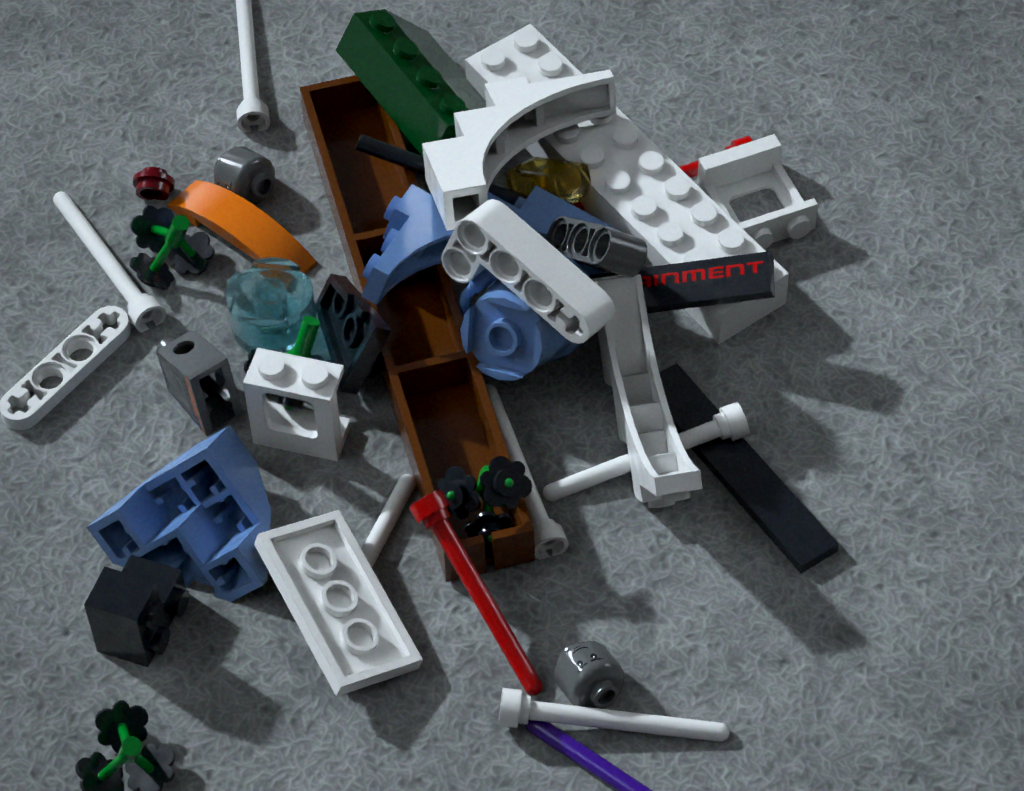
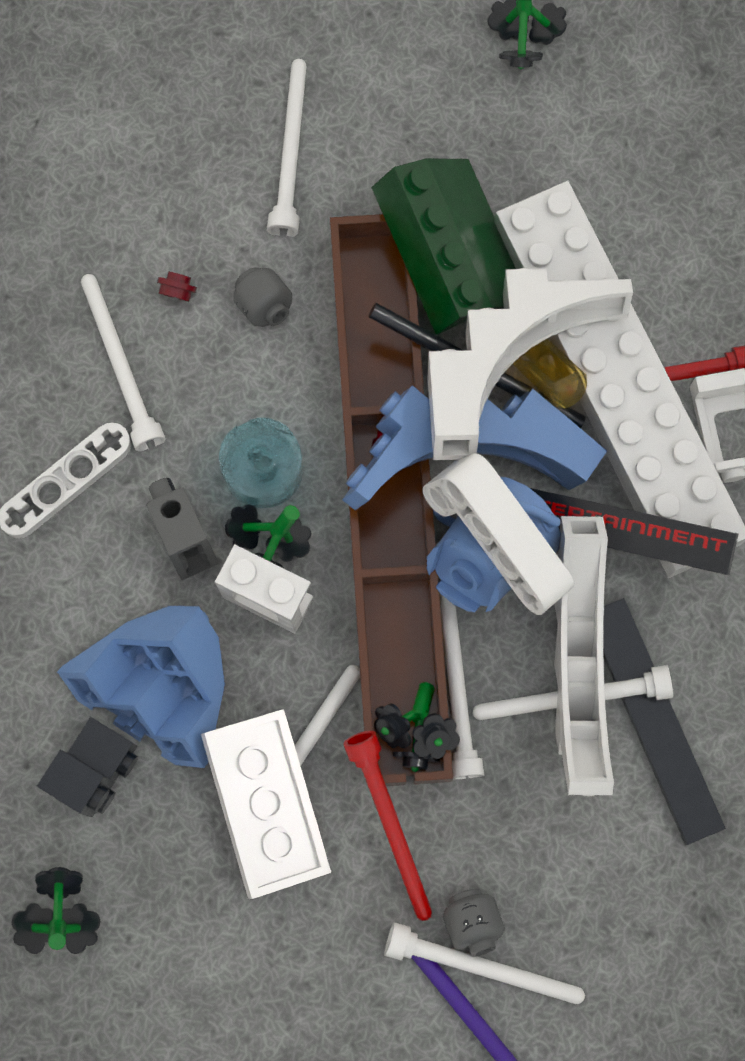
camera: 10 degrees right, 25 degrees up
black plant [129,205,215,290] -> none
orange slope [167,180,317,289] -> none
black wing [314,274,392,394] -> none
dark grey beam [546,216,647,277] -> none

